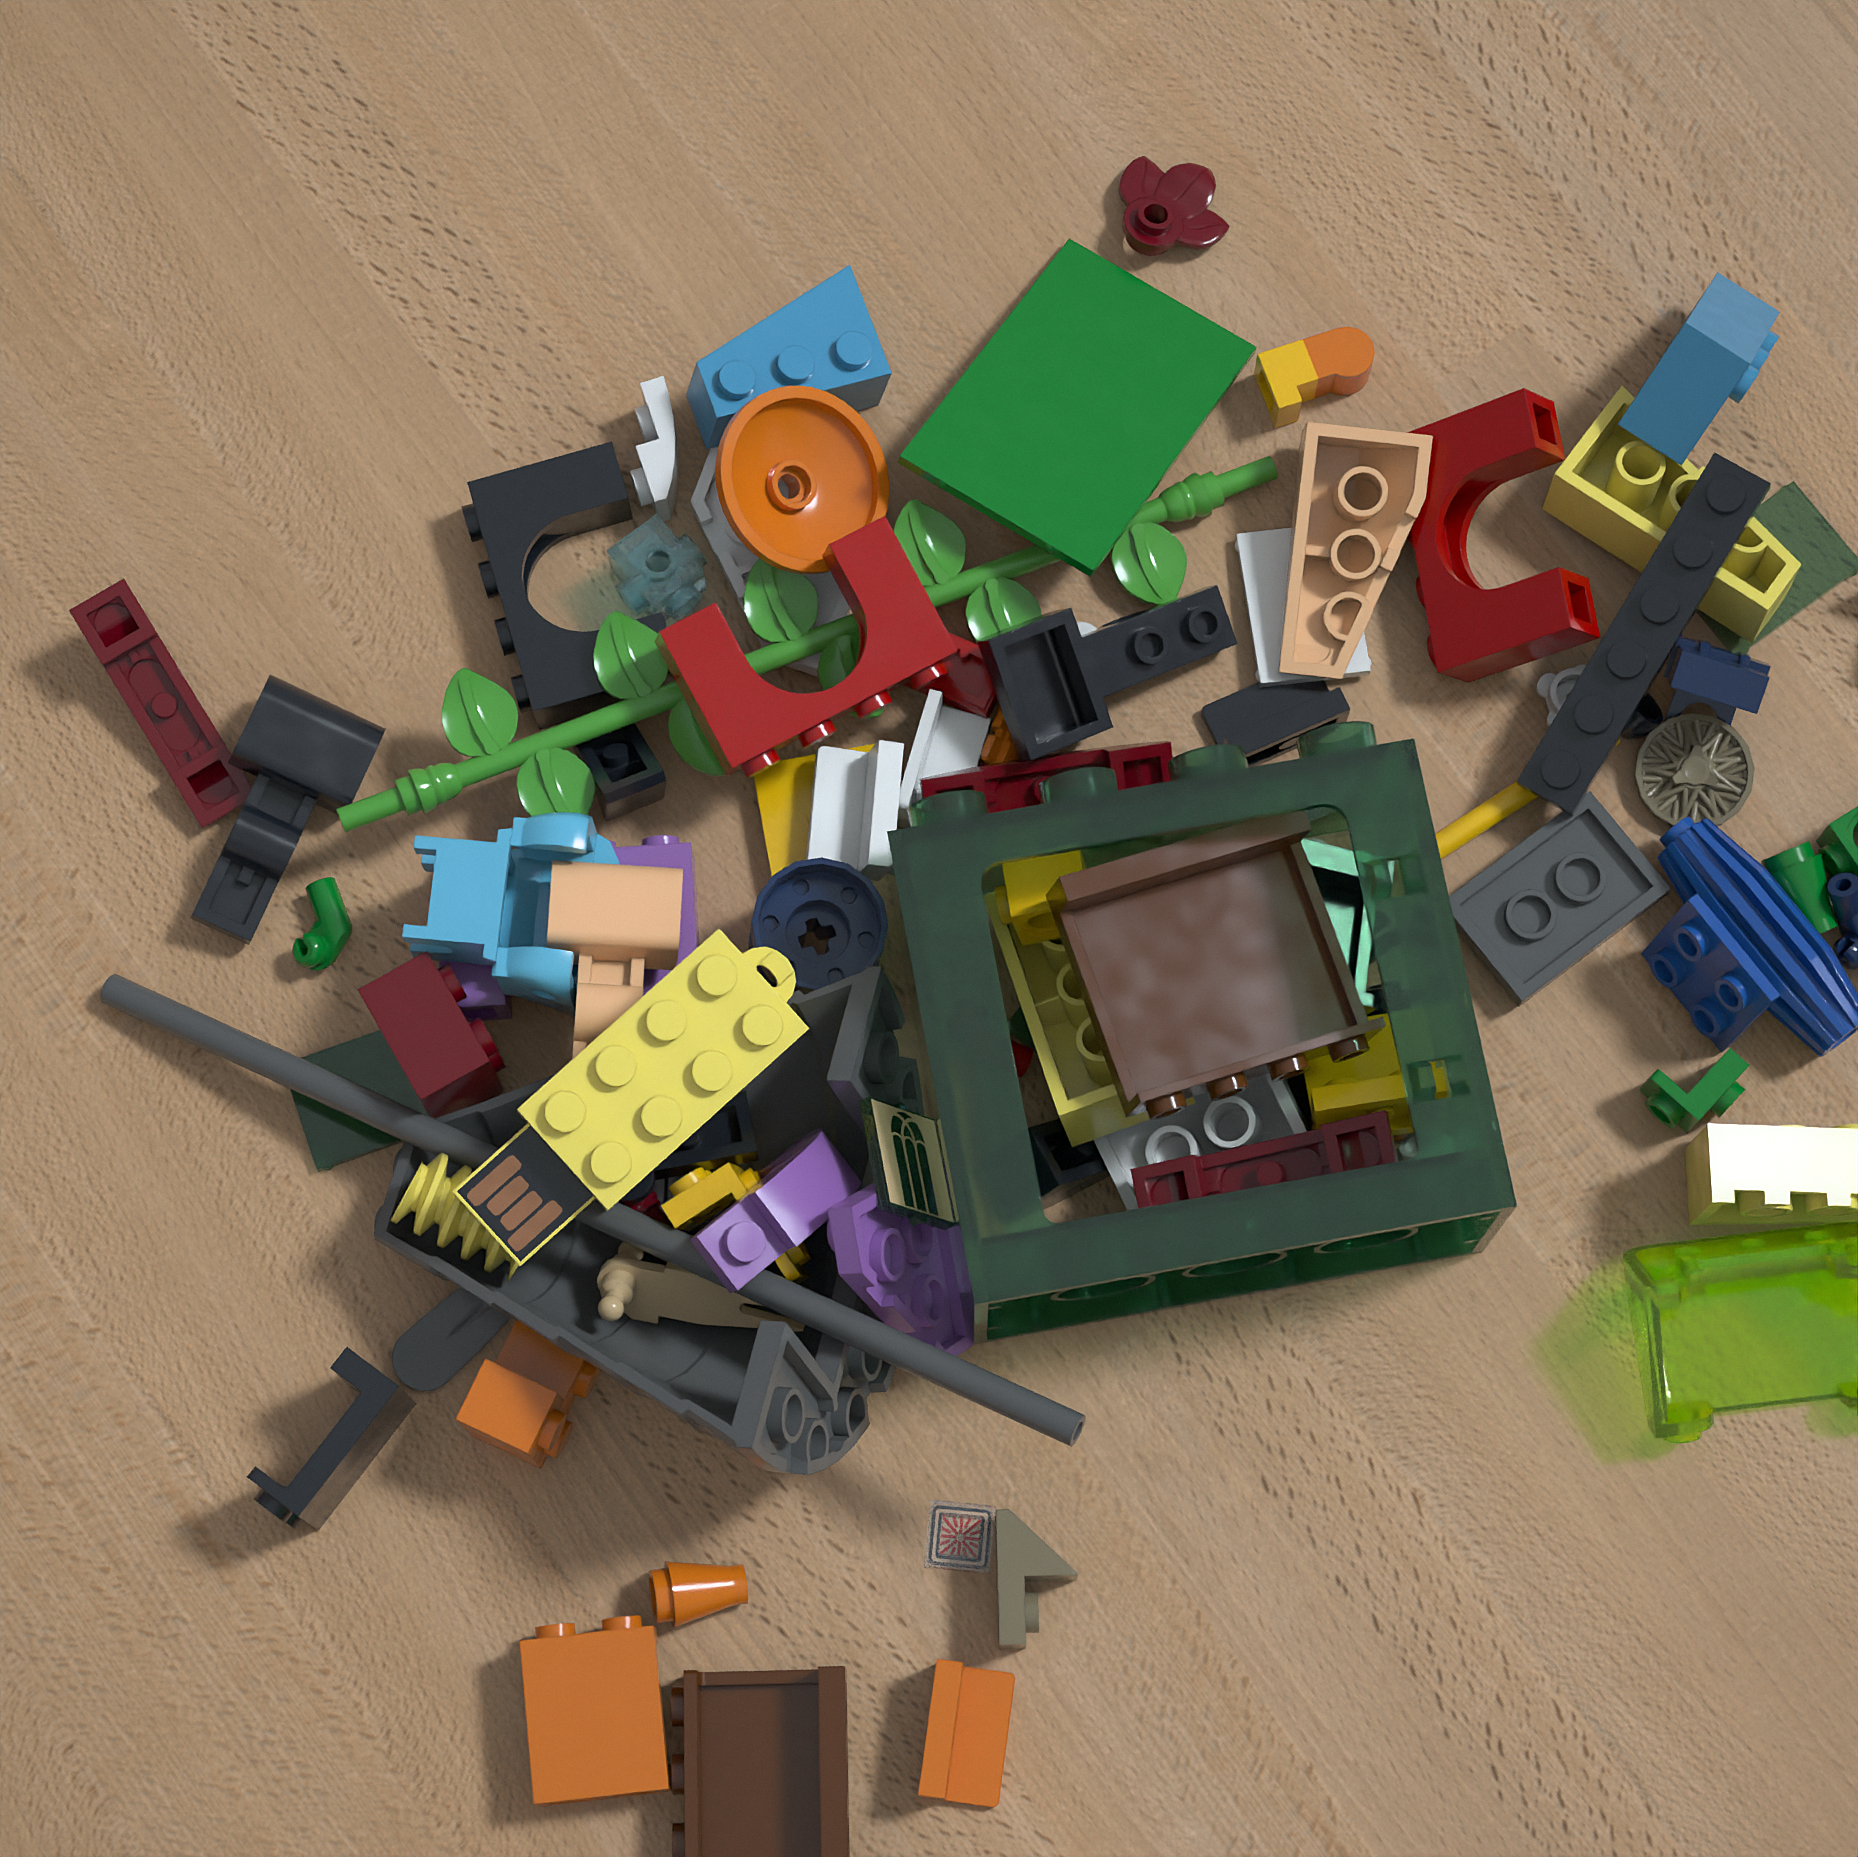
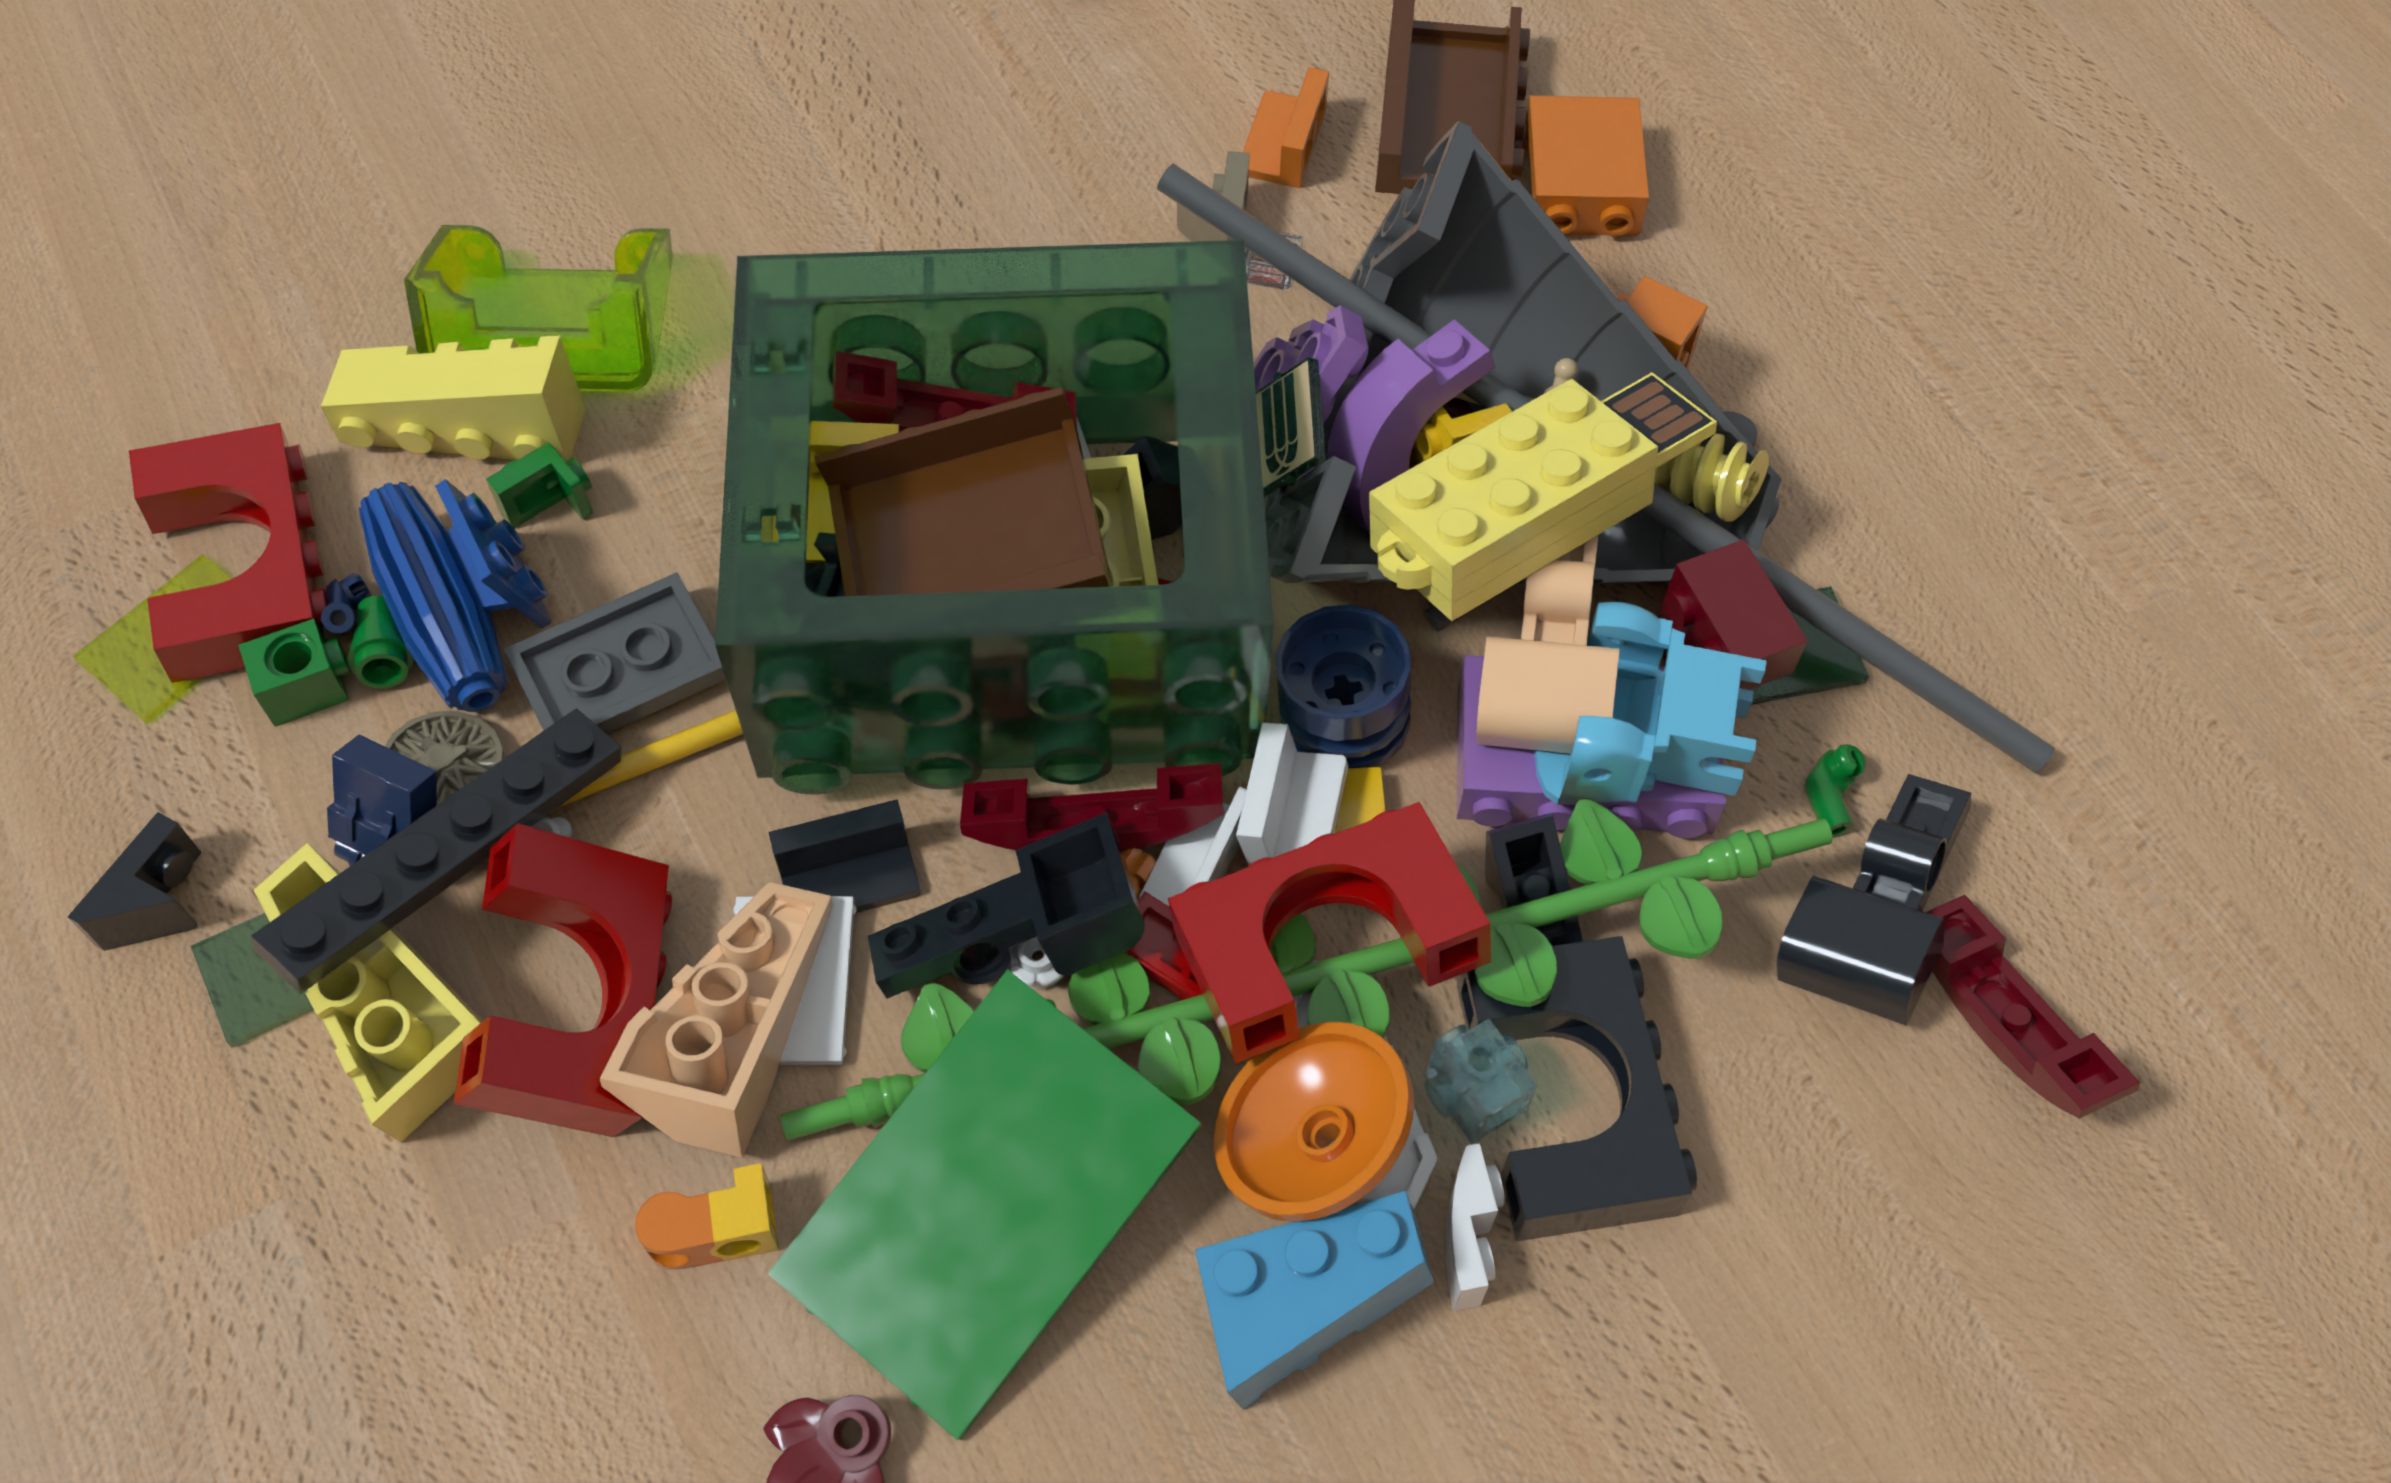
camera: 175 degrees left, 15 degrees down
black panel [247,1347,417,1530] -> none
dark azure wedge [1618,272,1780,466] -> none

